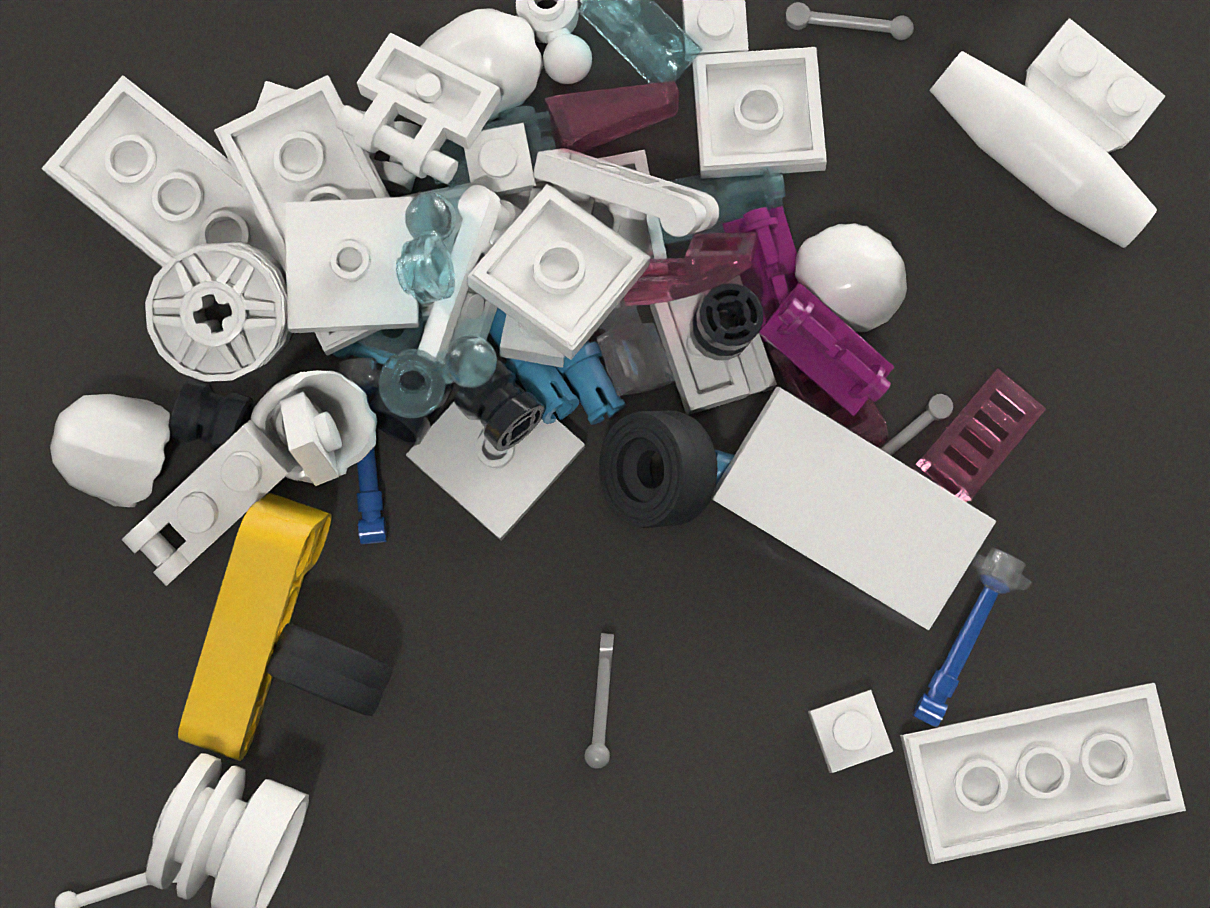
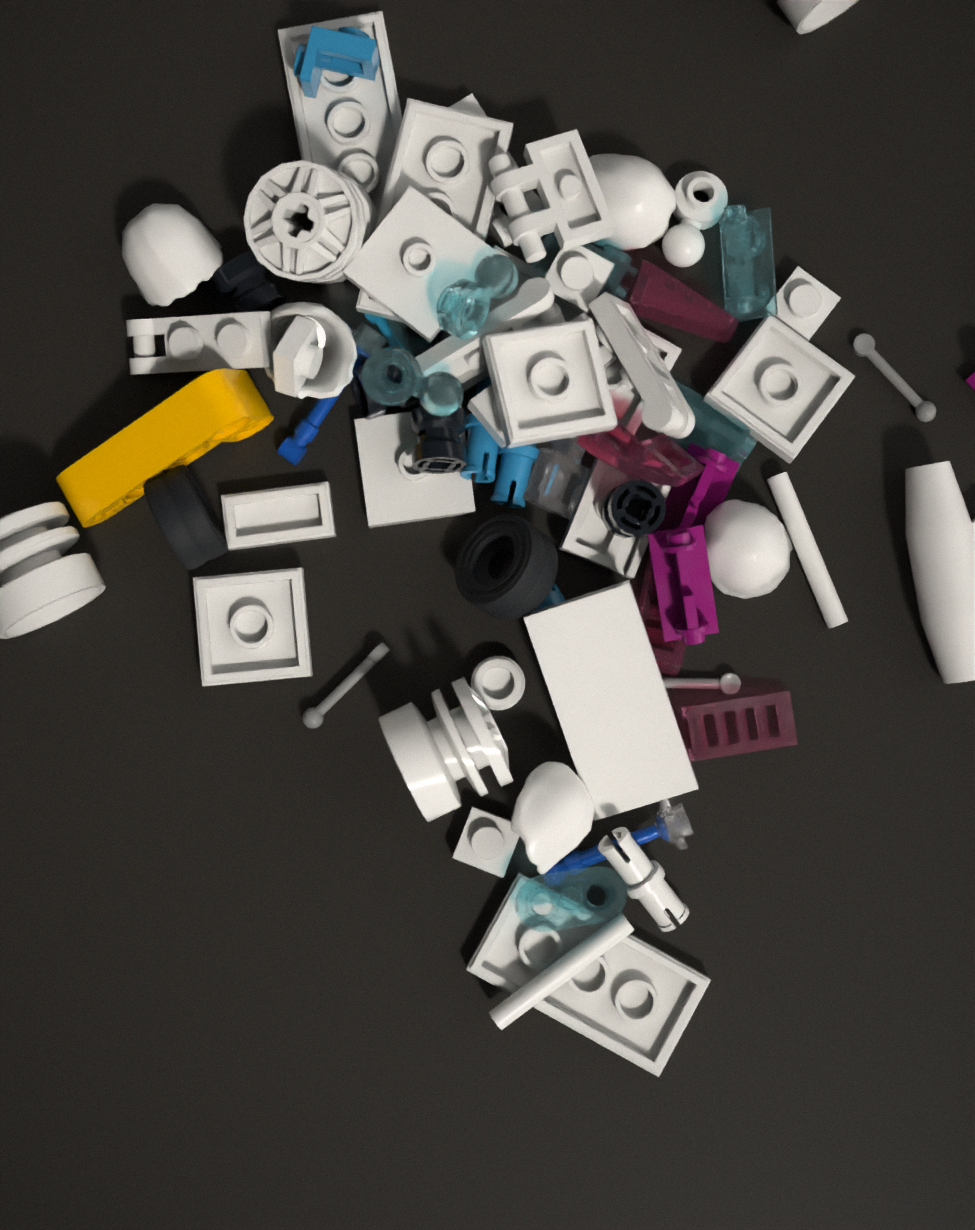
camera: 40 degrees right, 5 degrees up
none -> white plate [193,567,313,686]
none -> white tile [221,482,336,550]
none -> dark azure bracket [294,26,380,98]
none -> white wheel [378,677,514,822]
none -> white tile [471,656,525,710]
none -> white bar [489,912,634,1030]
none -> white hair [510,762,595,875]
none -> clear light blue plate [515,866,627,932]
none -> white pin [598,827,689,932]
none -> white bar [767,472,848,629]

